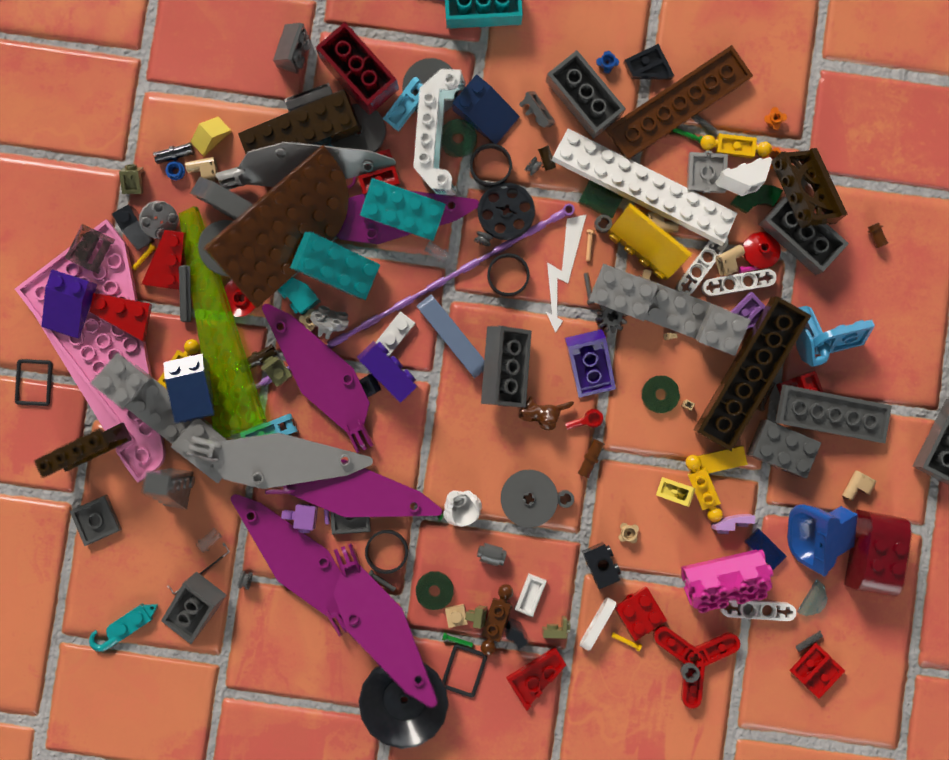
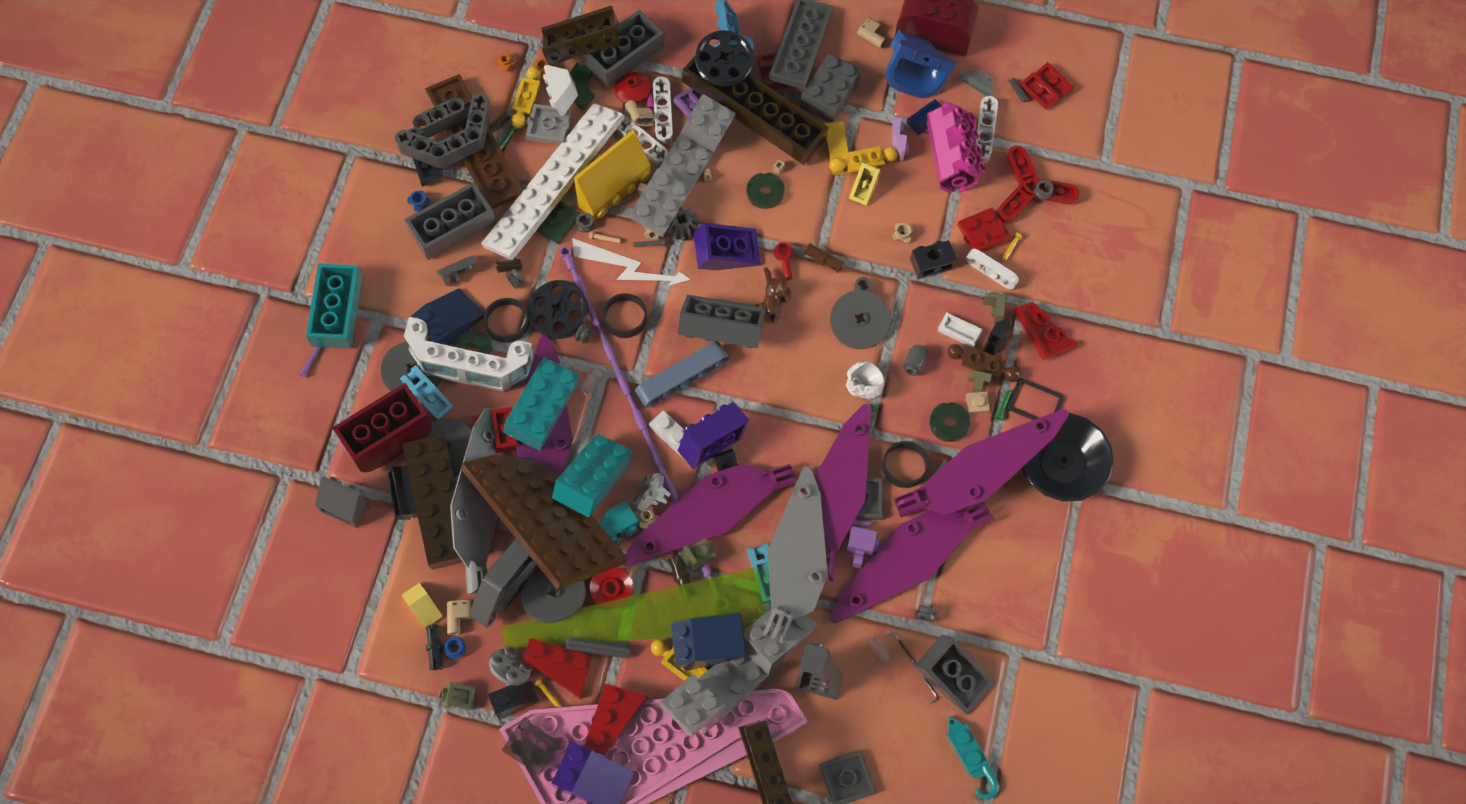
camera: 85 degrees left, 20 degrees down
none -> dark grey piece [395,93,491,168]
none -> black wedge [695,30,753,86]

